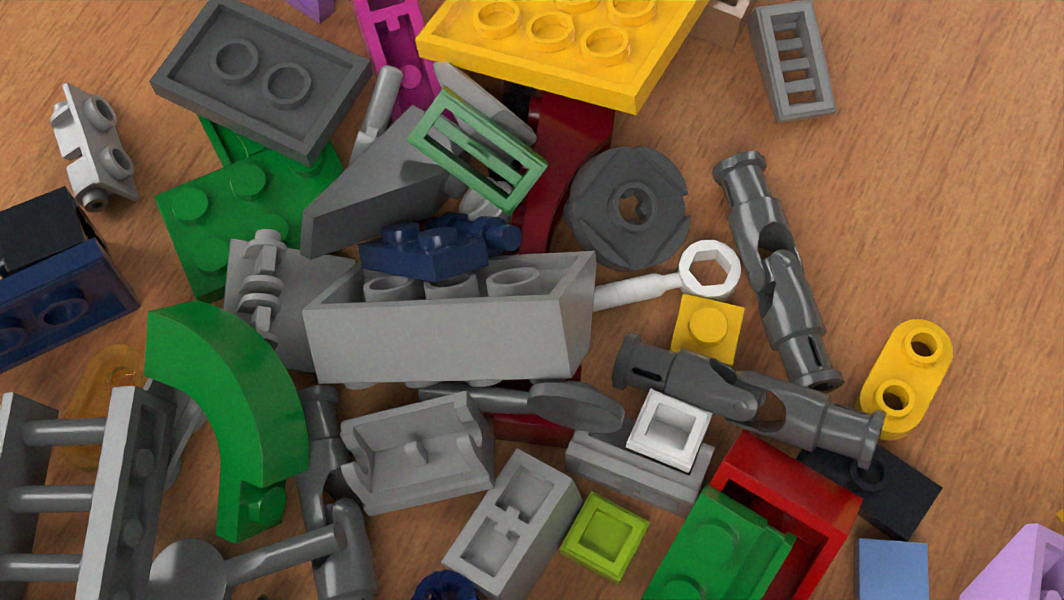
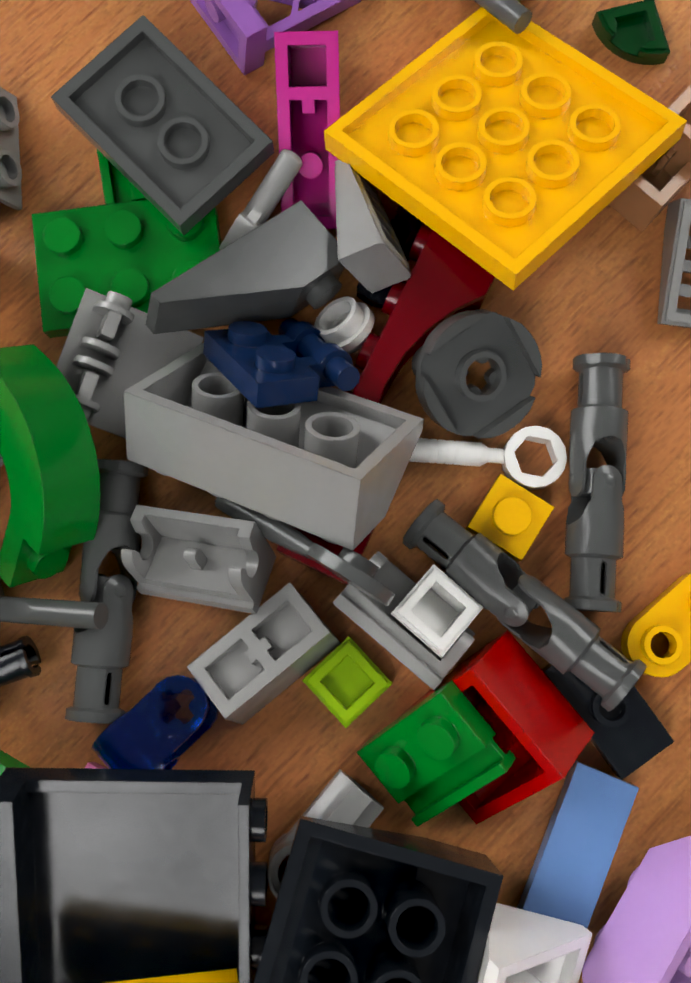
camera: 20 degrees right, 15 degrees up
green tile [406,85,548,216] -> none

